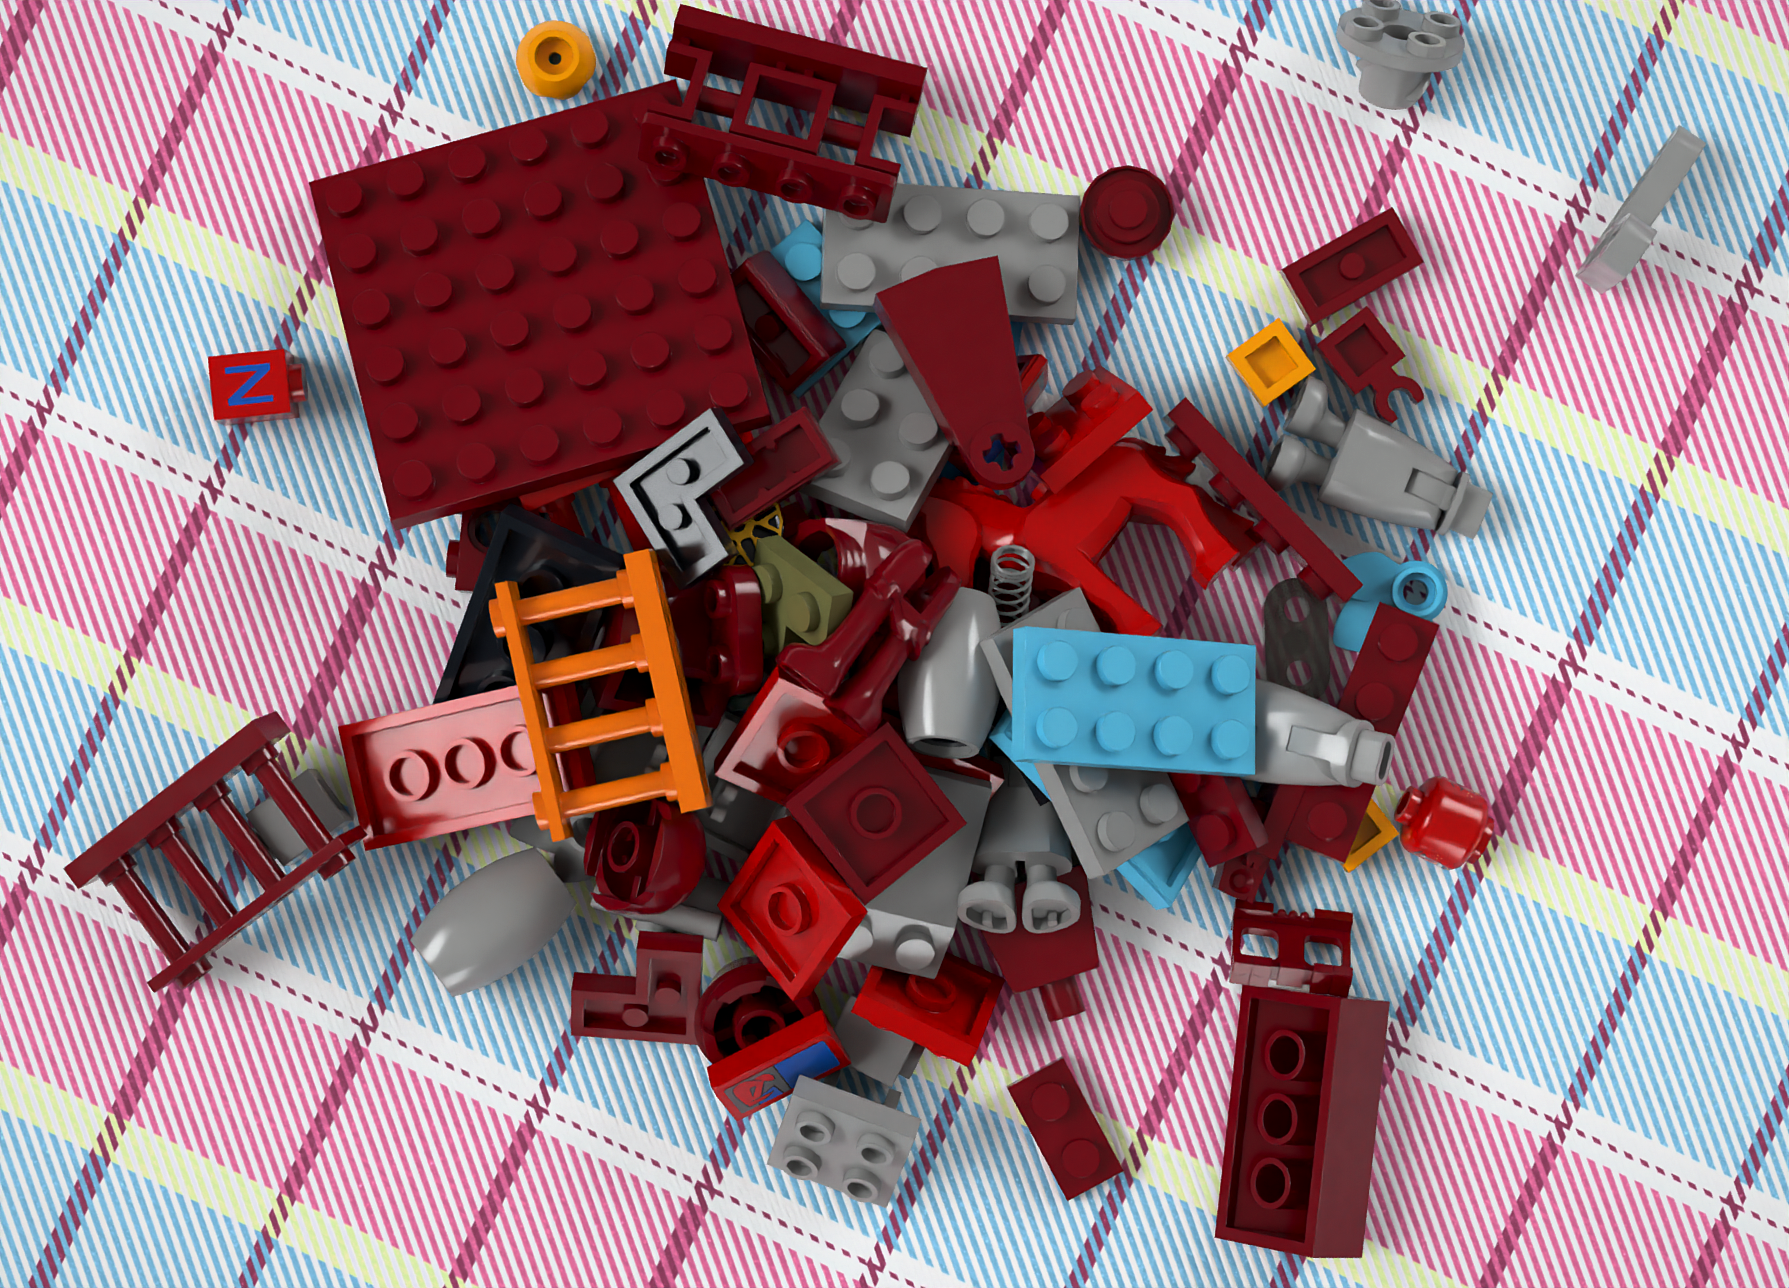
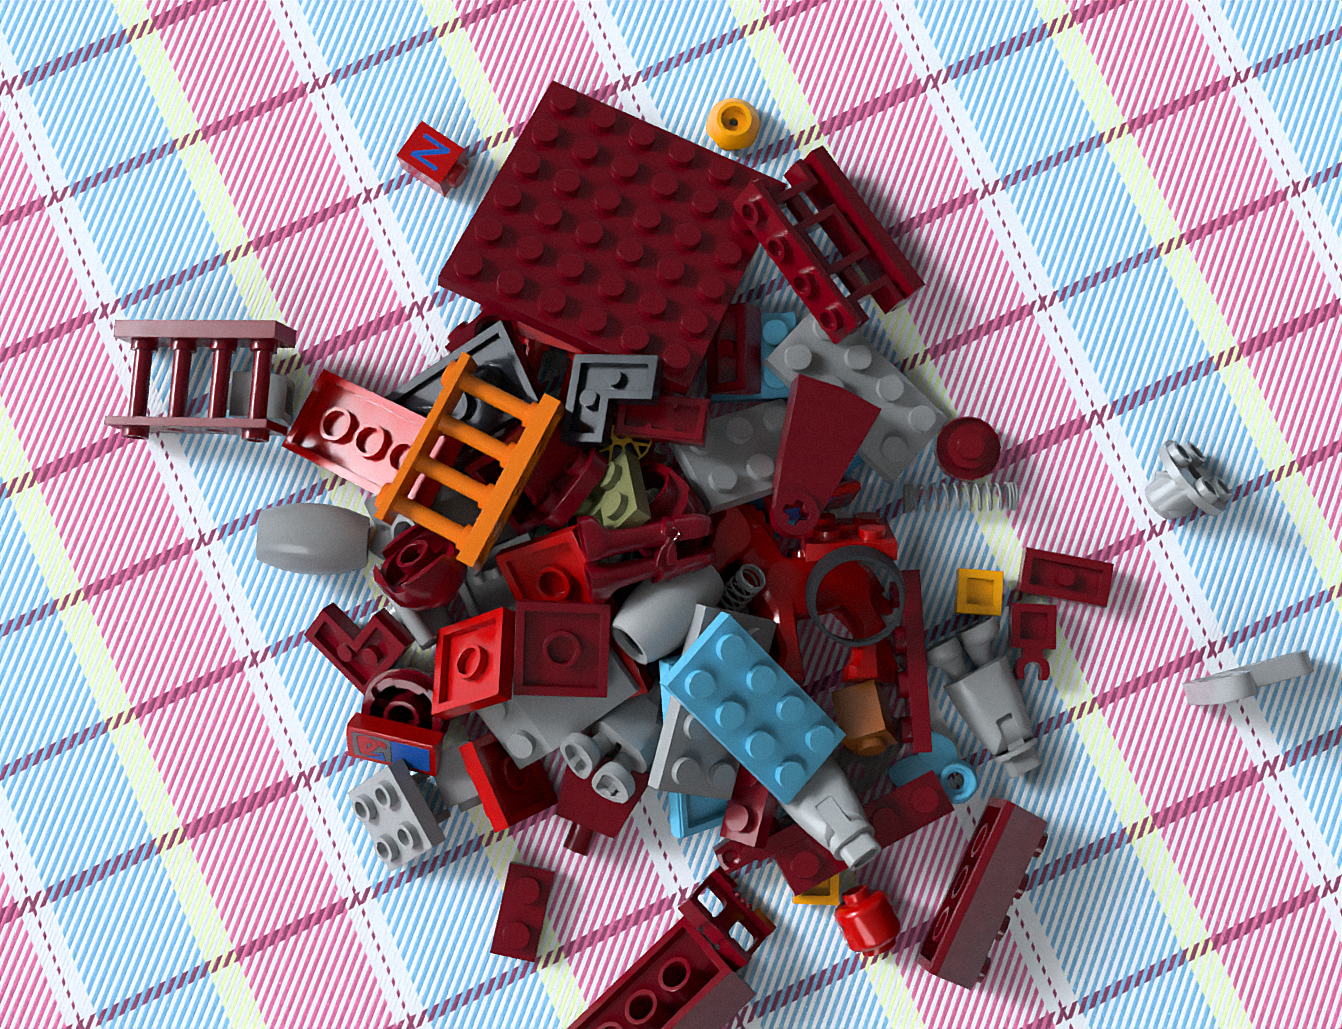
camera: 35 degrees right, 5 degrees down
none -> black tyre [805,545,906,647]
none -> dark orange brick [831,679,899,757]
none -> light grey piece [902,481,1019,513]
none -> dark red slope [915,797,1048,990]

